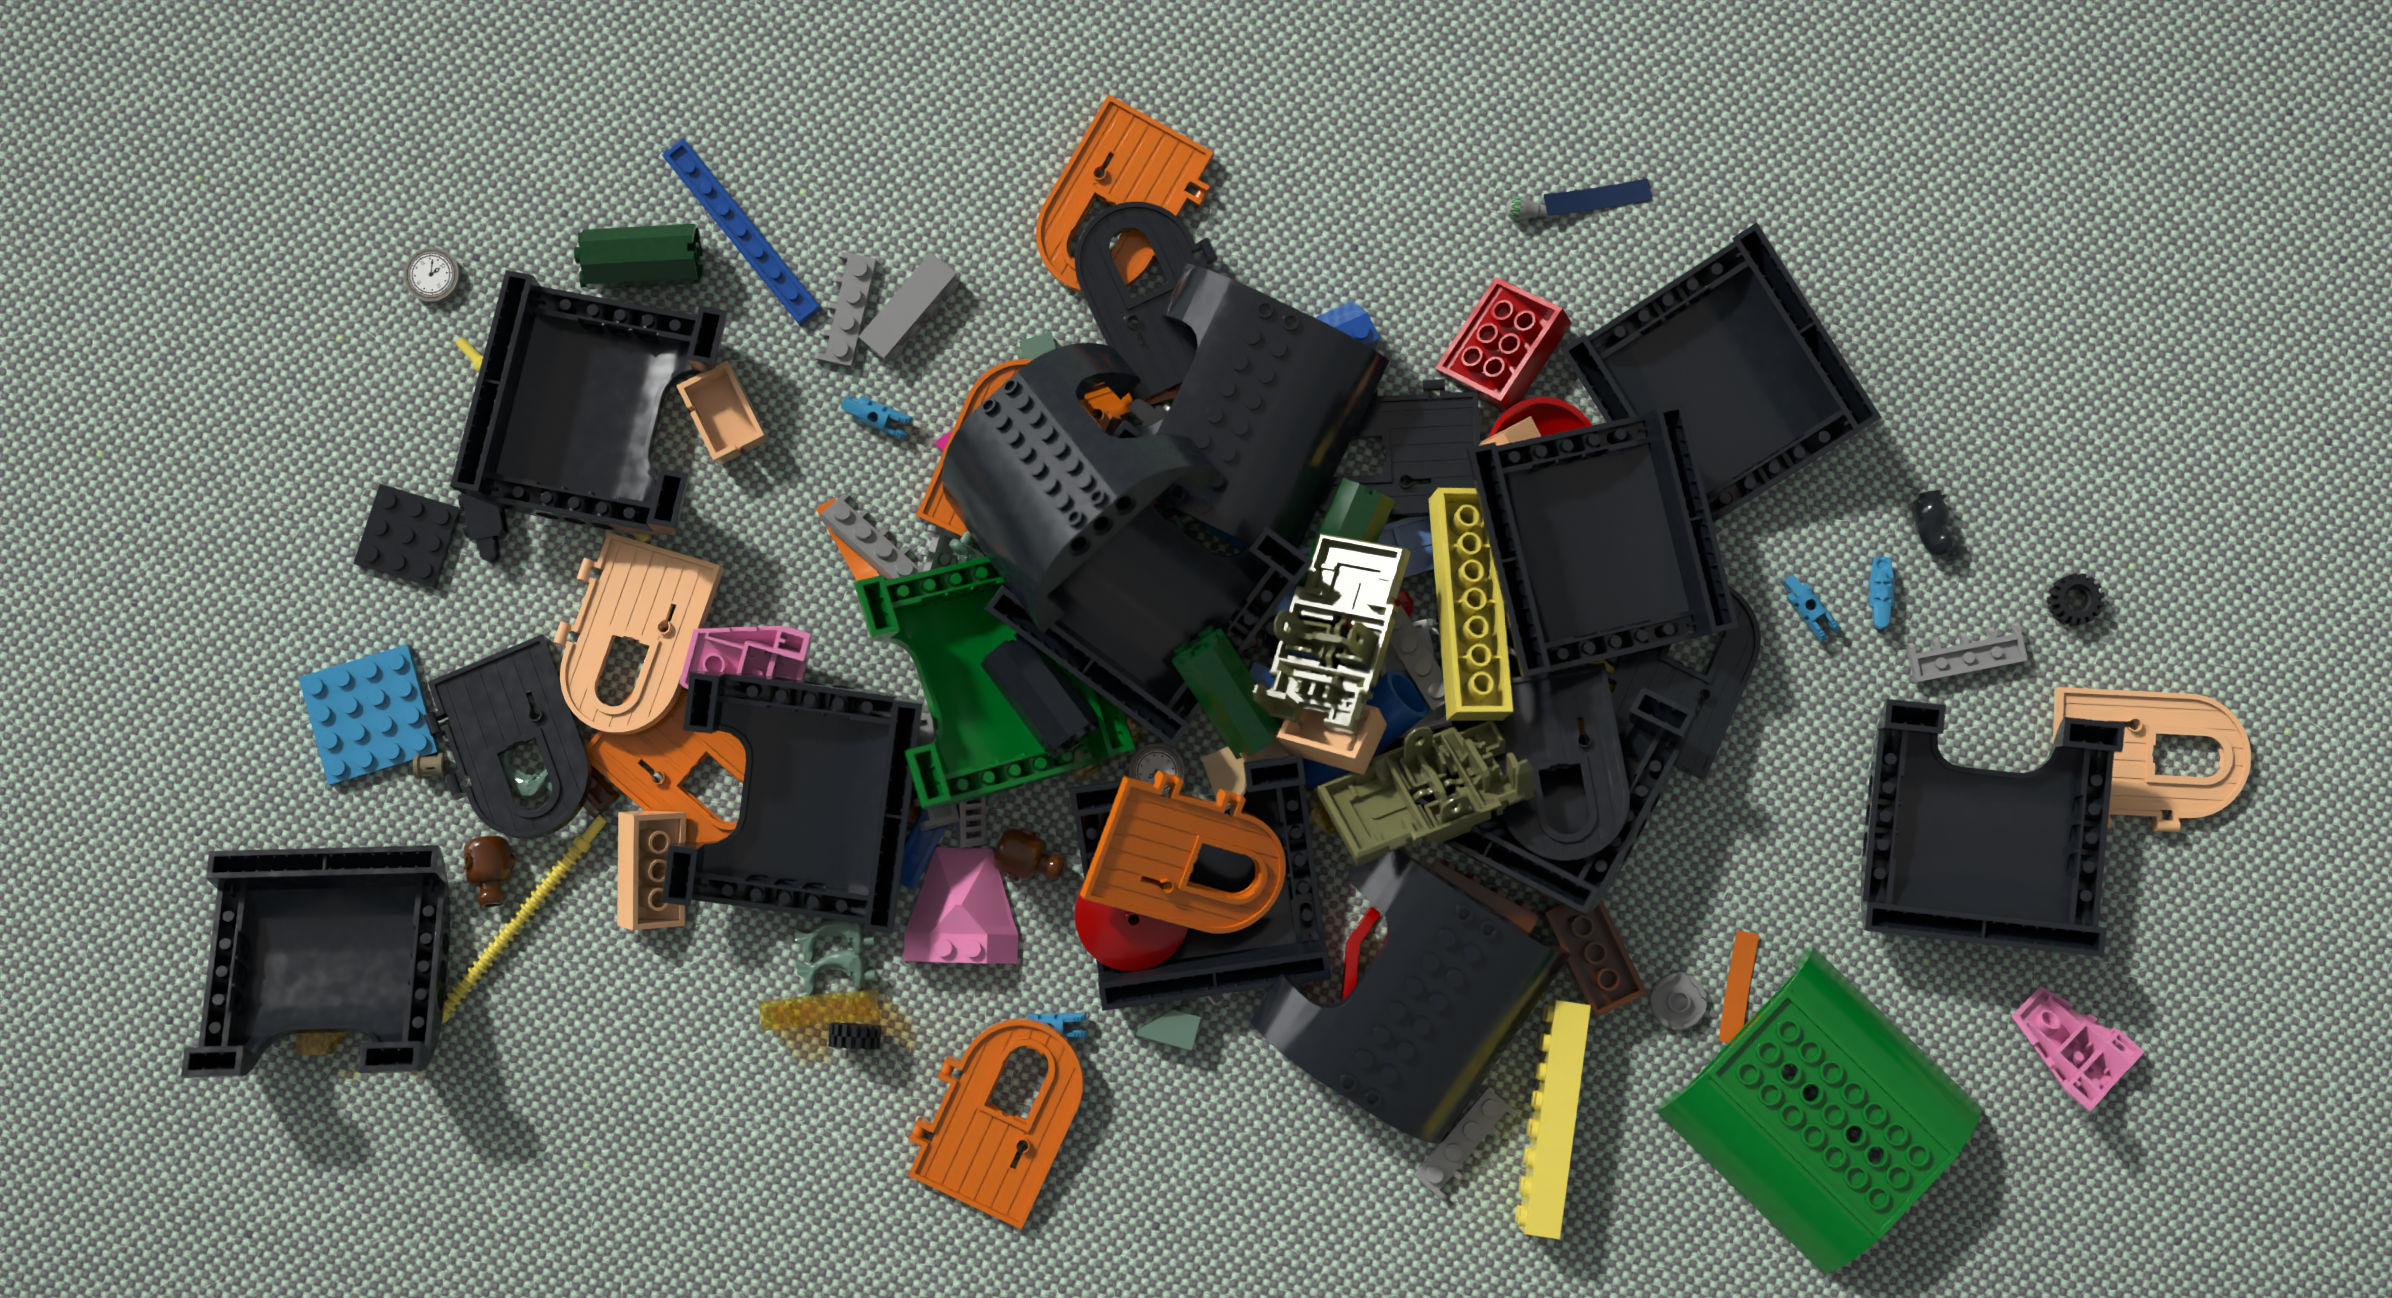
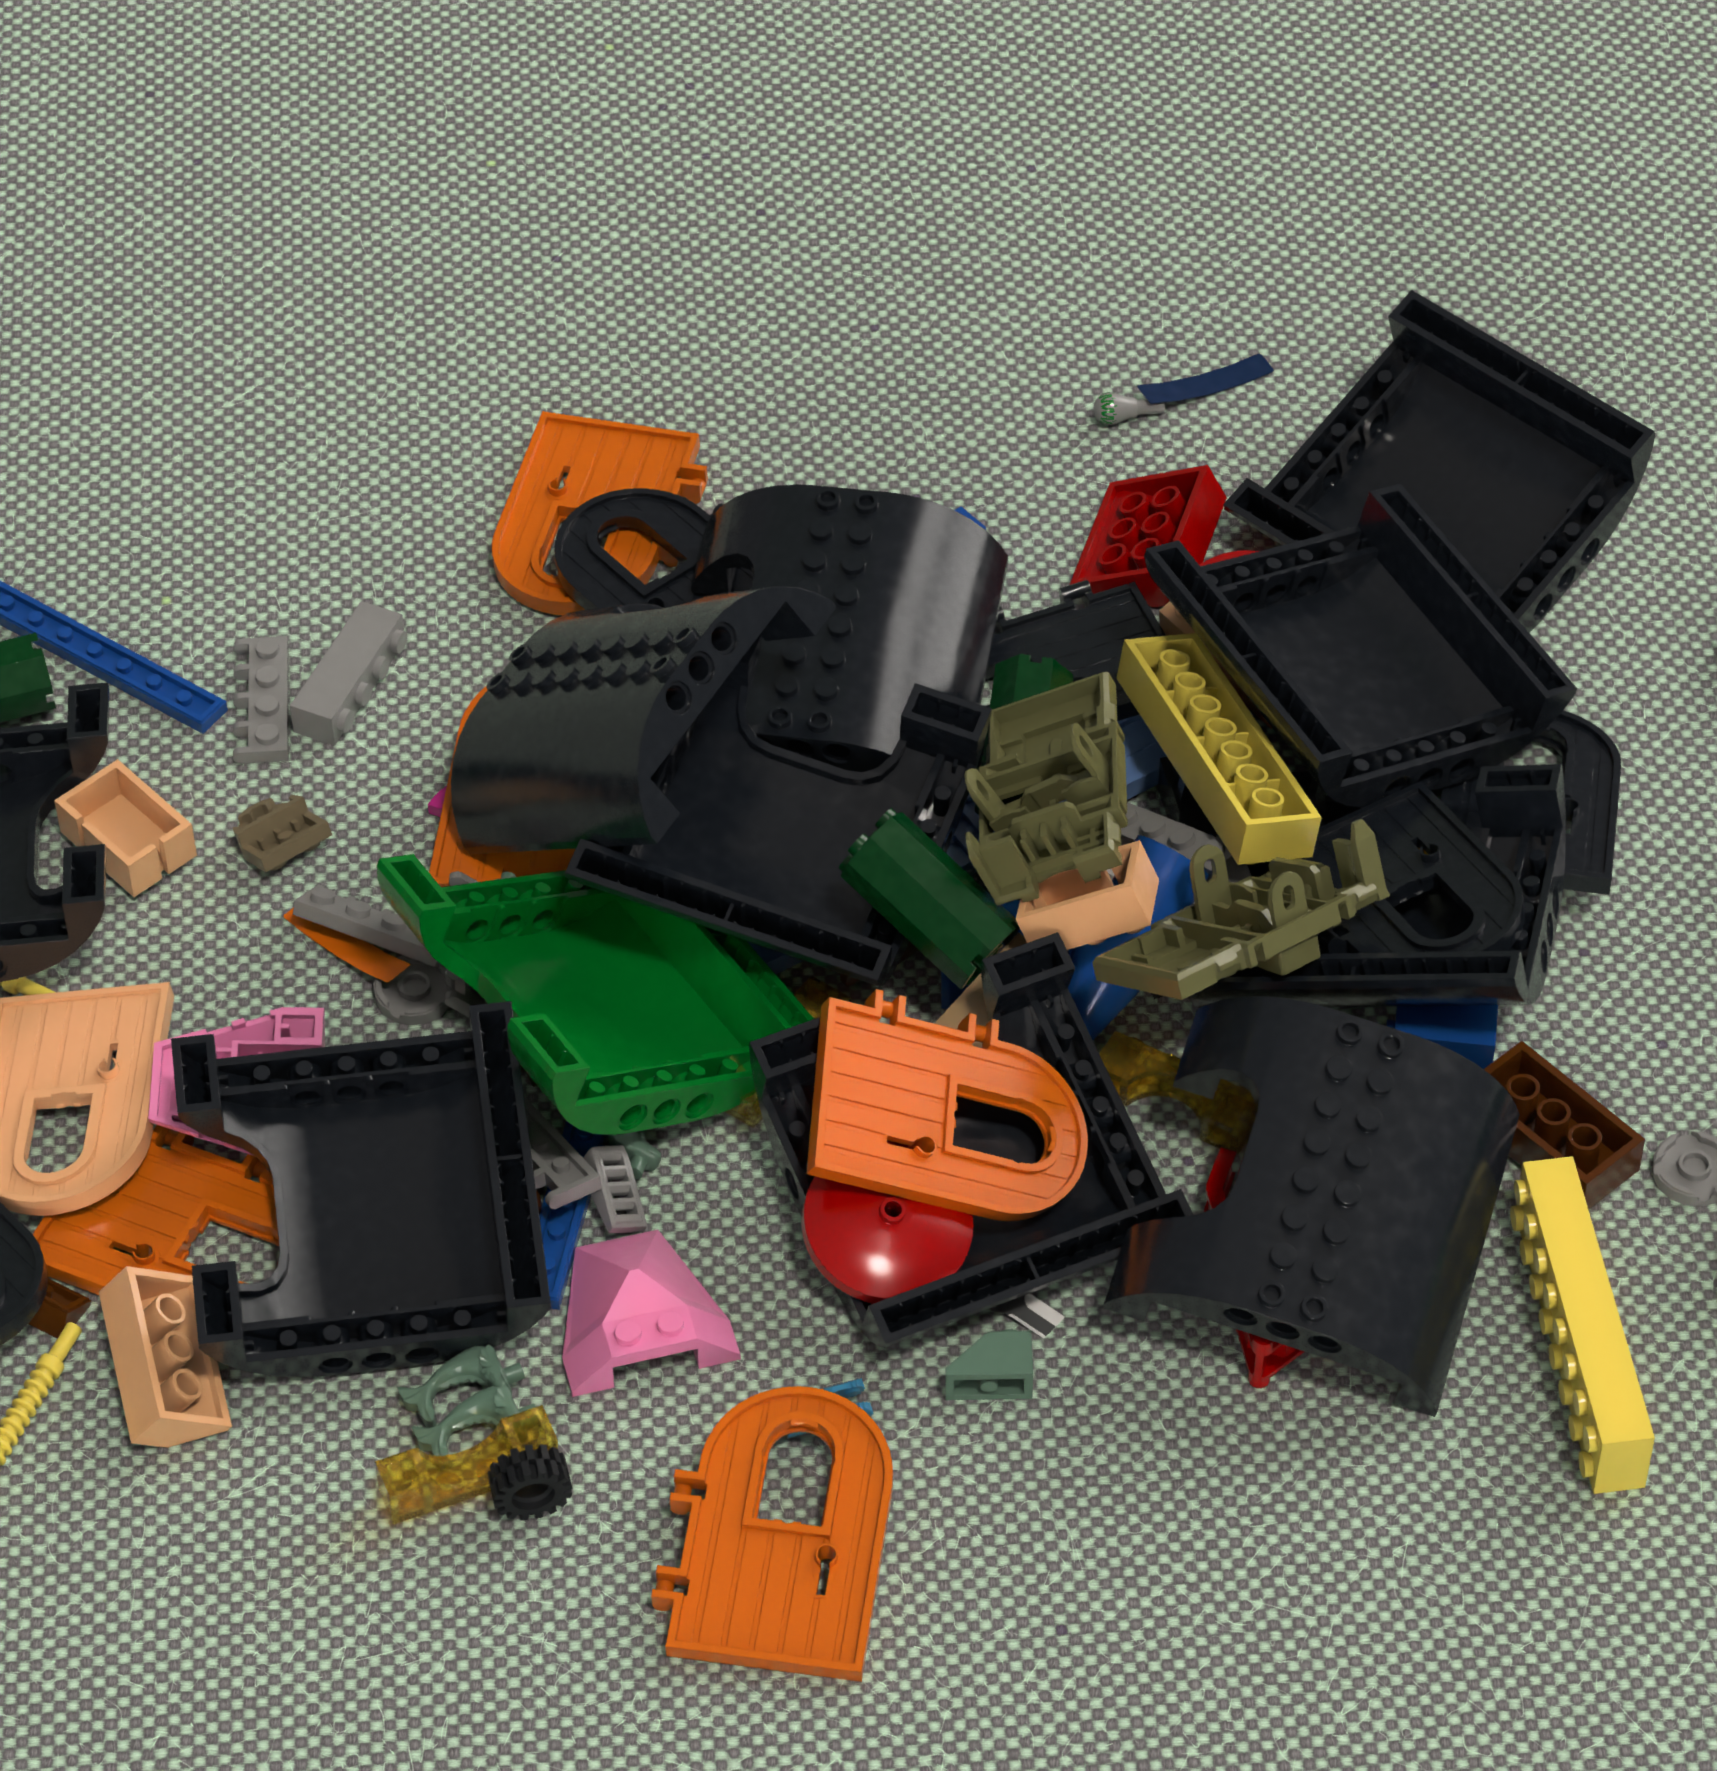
camera: 20 degrees left, 35 degrees down
dark azure hinge [841,396,913,440] -> none
black brick [980,633,1100,759] -> none
reddish brown piece [993,827,1066,881] -> none
light grey hinge [1413,1087,1518,1201] -> none
dark azure hinge [1782,574,1842,643] -> none
none -> dark tan slope [233,795,332,872]

